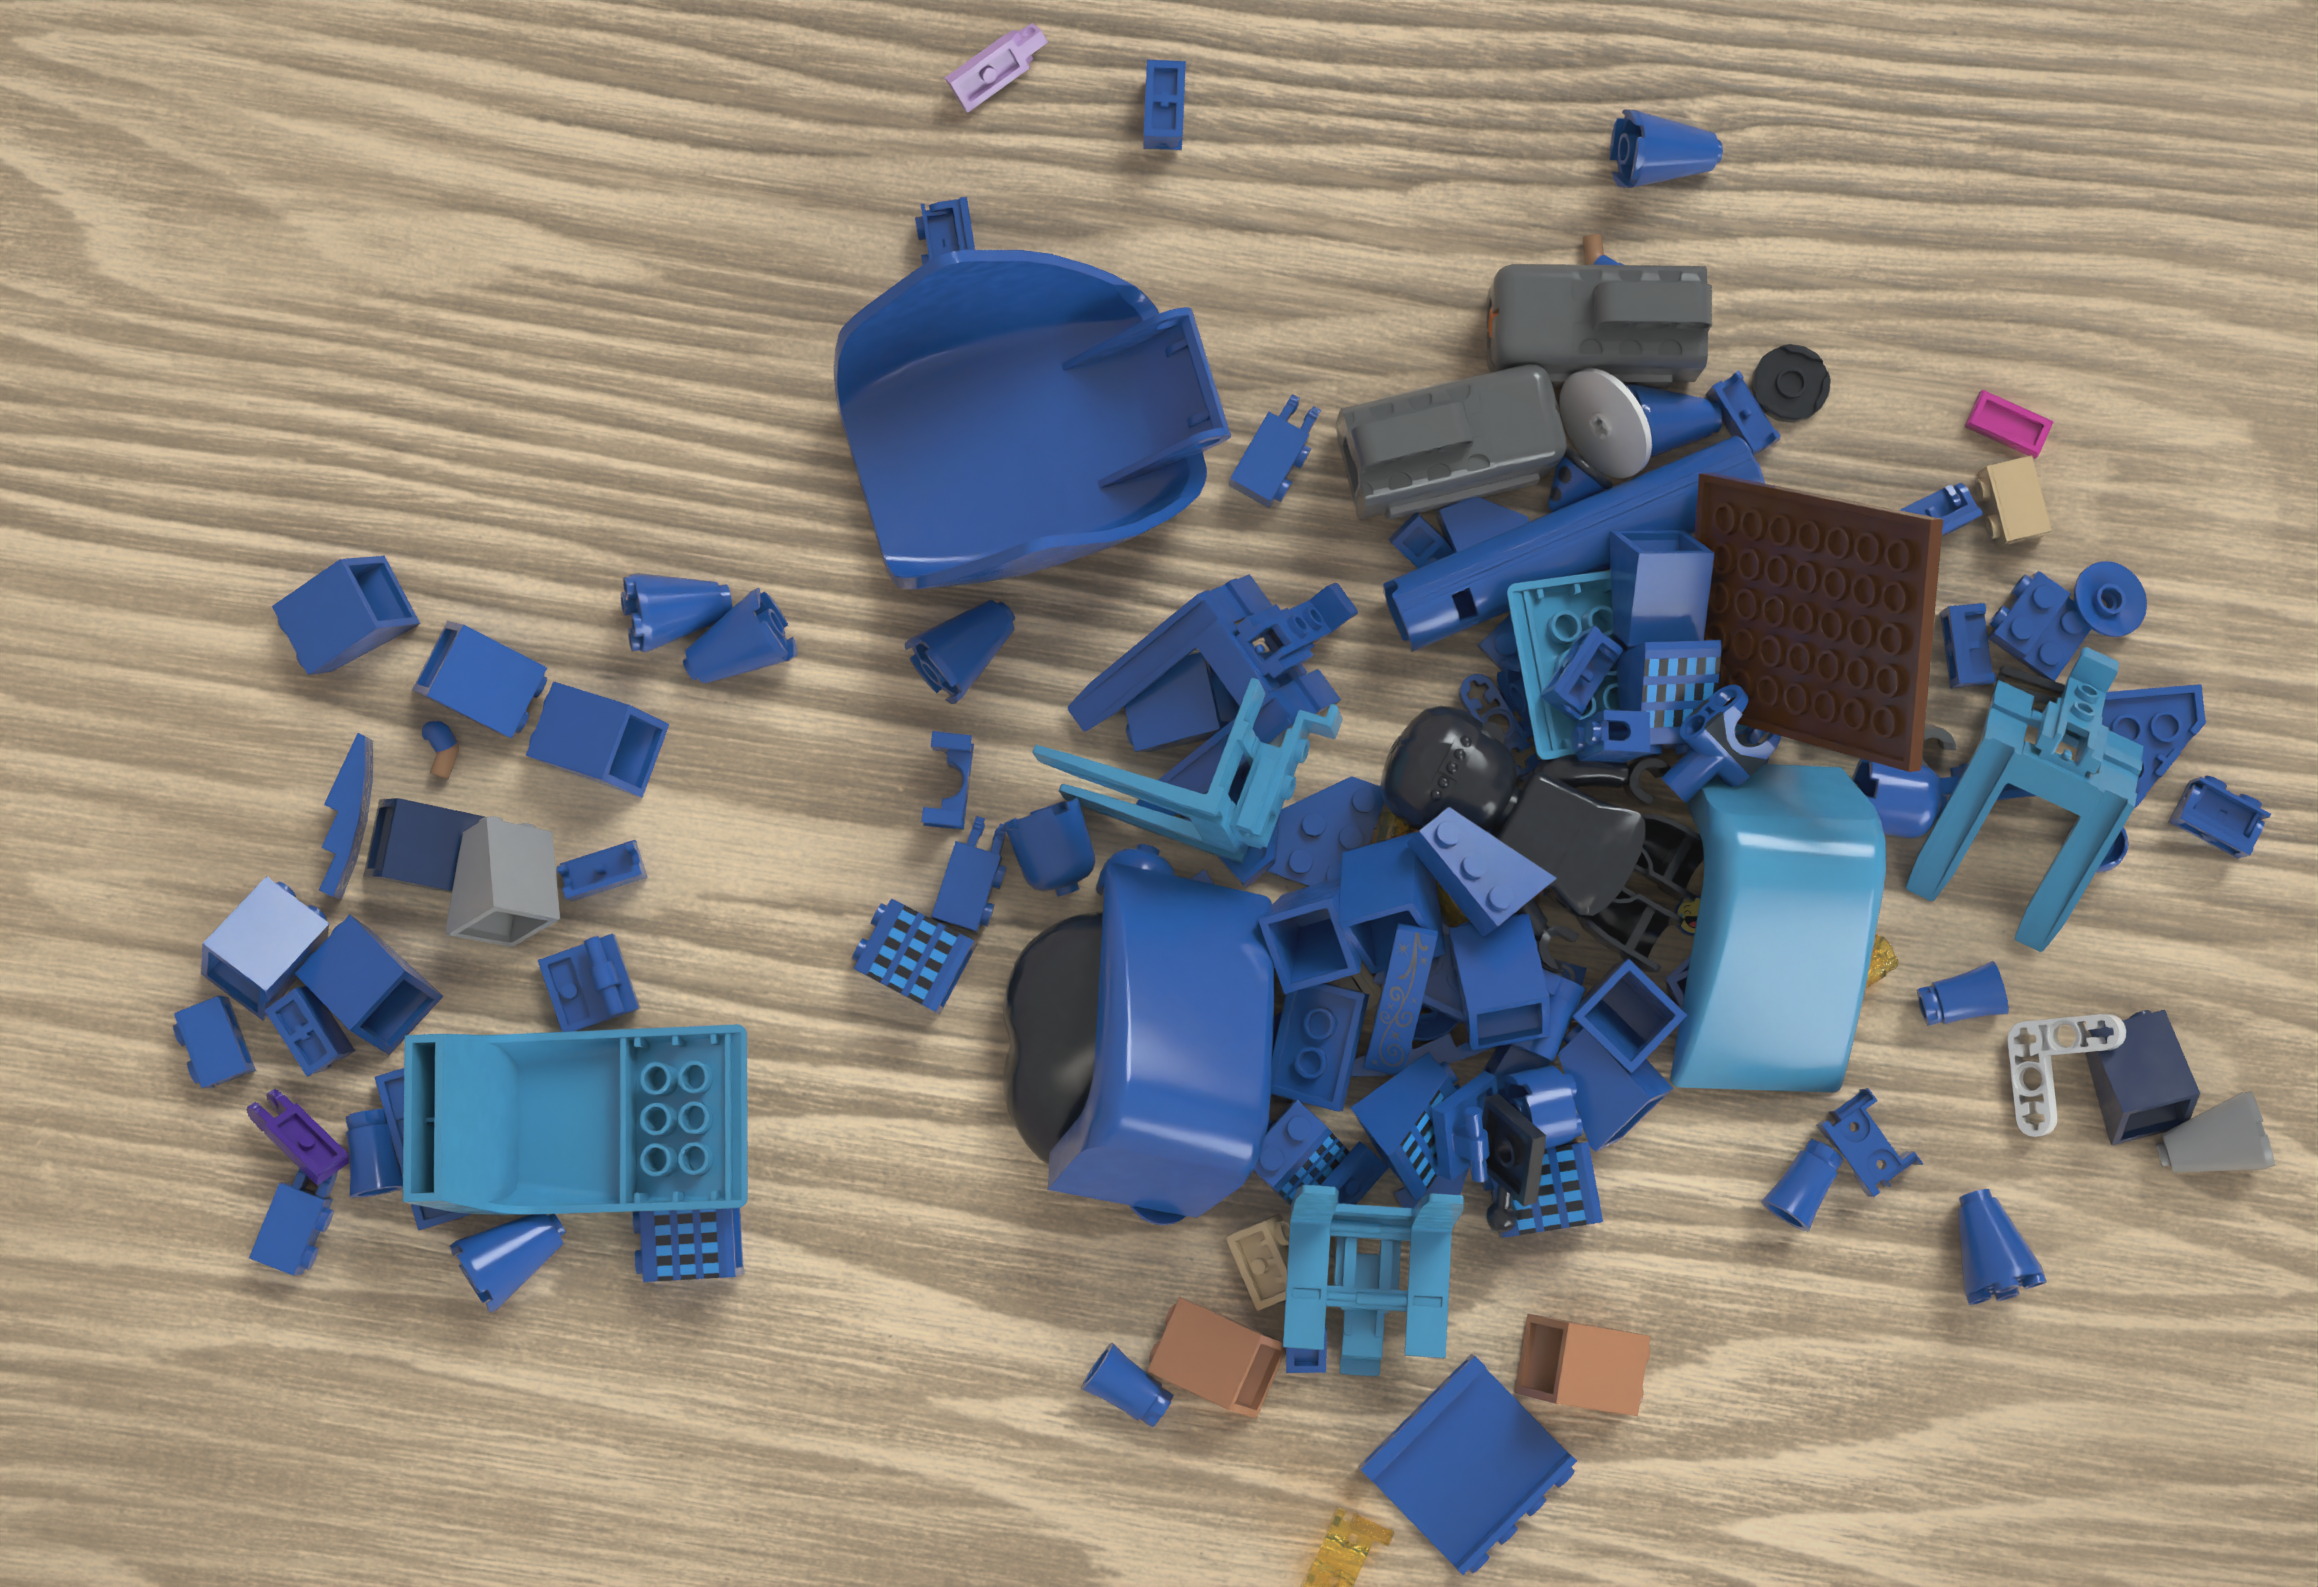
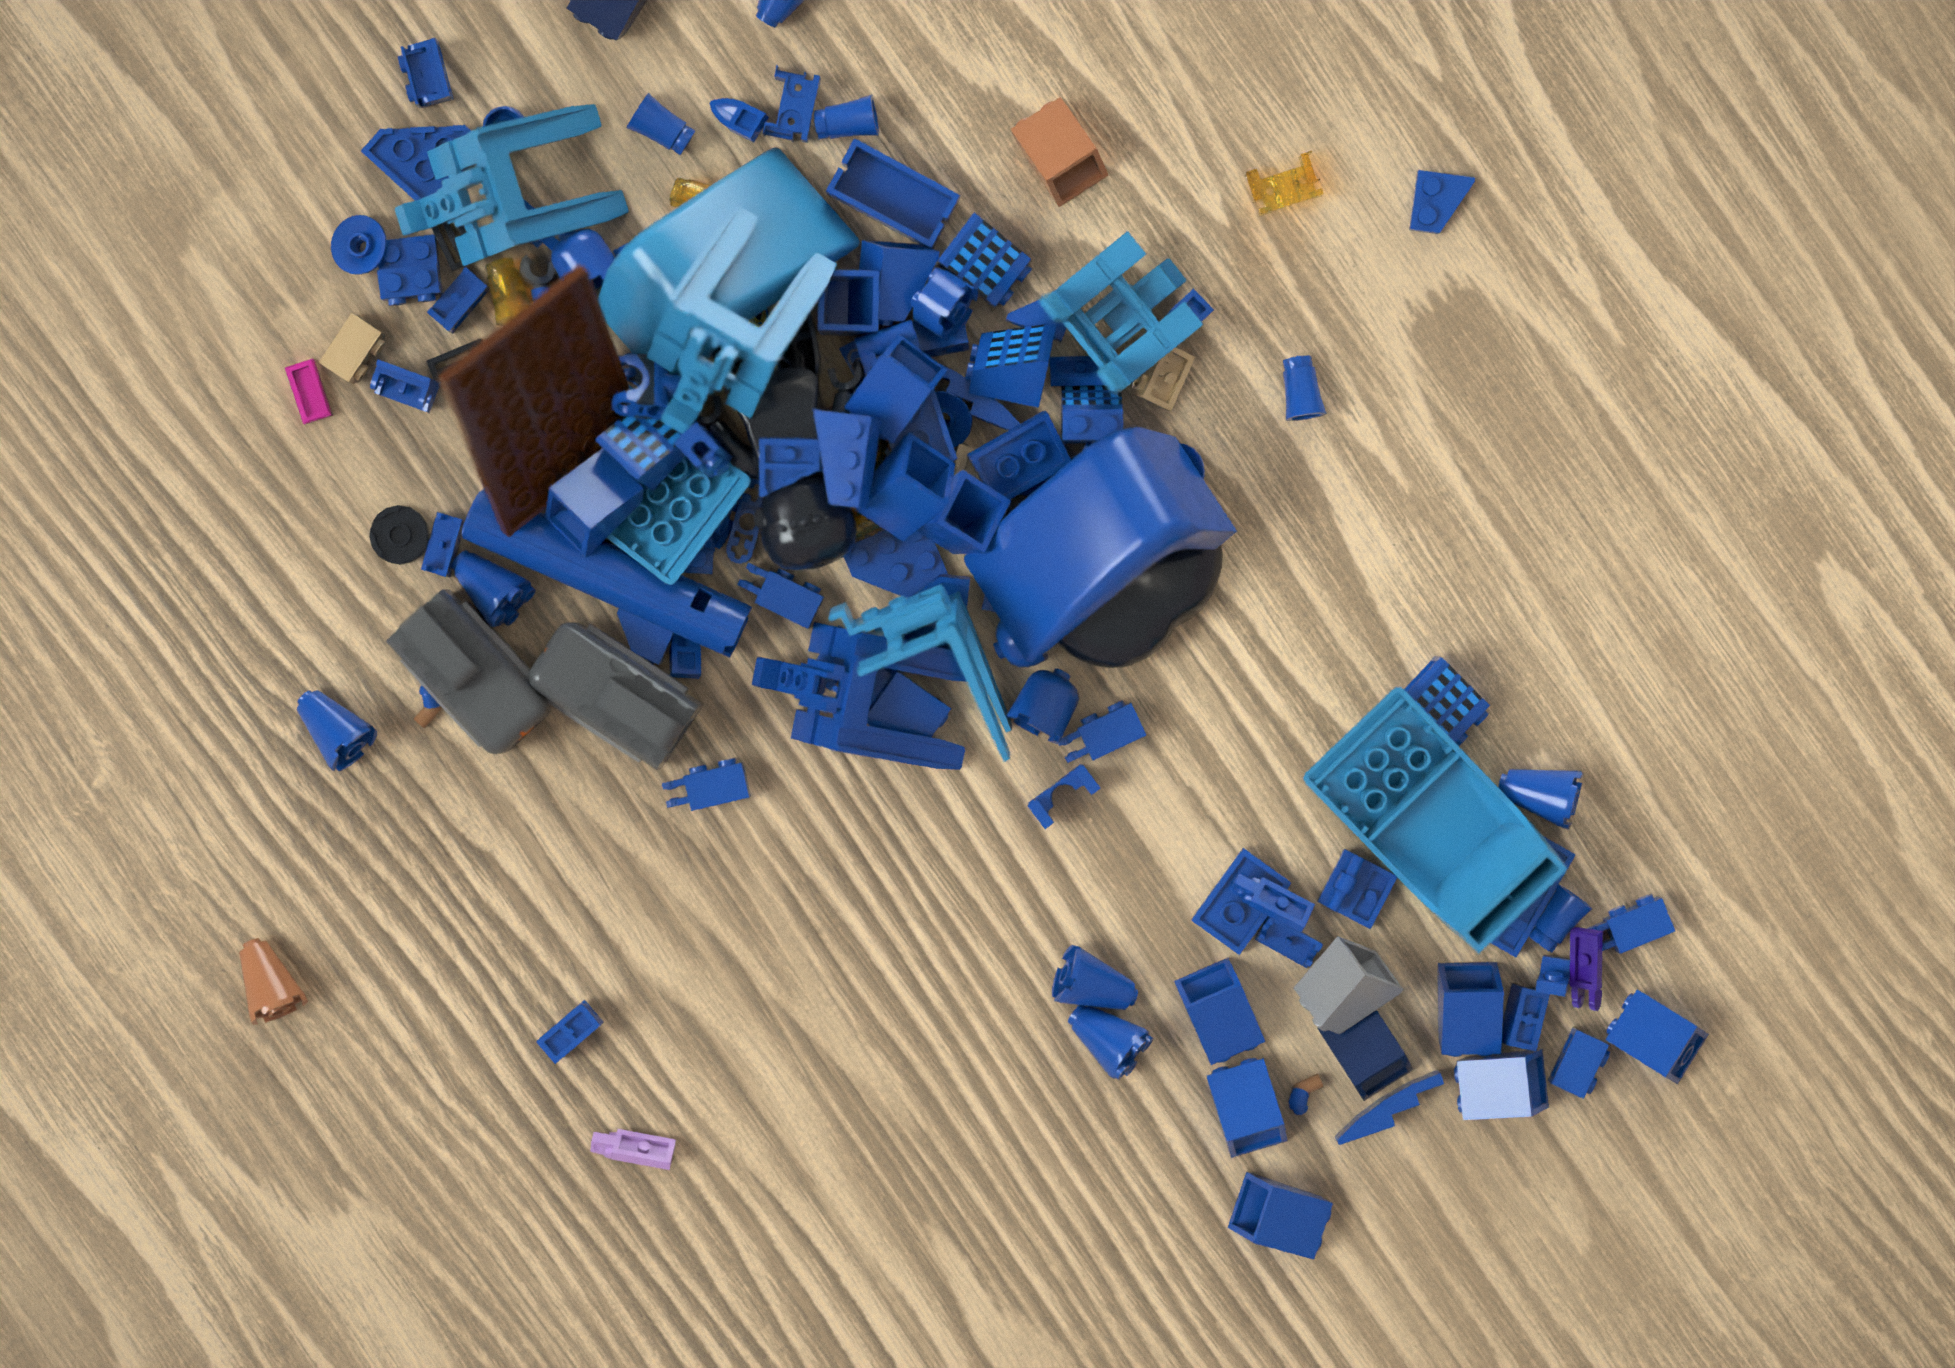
camera: 125 degrees left, 5 degrees up
blue windscreen [834,250,1231,589] -> none
slope [852,898,977,1015] -> none
blue cone [904,600,1015,704] -> none
blue hinge [915,197,975,265] -> none
nougat slope [1147,1297,1285,1419] -> none
blue panel [1358,1354,1577,1575] -> none
blue slope [1364,923,1438,1075] -> none
blue plate [1432,1071,1498,1182] -> none
black plate [1482,1094,1546,1232] -> none
blue hinge [1540,626,1623,722] -> none
hat [1548,446,1613,512] -> none
white piece [1560,368,1652,478] -> none
white beam [2008,1014,2126,1137] -> none
none -> clear yellow plant [485,258,531,326]
none -> dark azure piece [646,207,836,434]
none -> blue plate [709,98,769,143]
none -> blue hinge [737,562,825,629]
none -> blue wing [759,437,821,497]
none -> blue piece [826,138,960,249]
none -> blue plate [1191,848,1291,955]
none -> blue hinge [1230,874,1315,932]
none -> blue bracket [1535,955,1570,997]
none -> blue slope [1606,989,1709,1084]

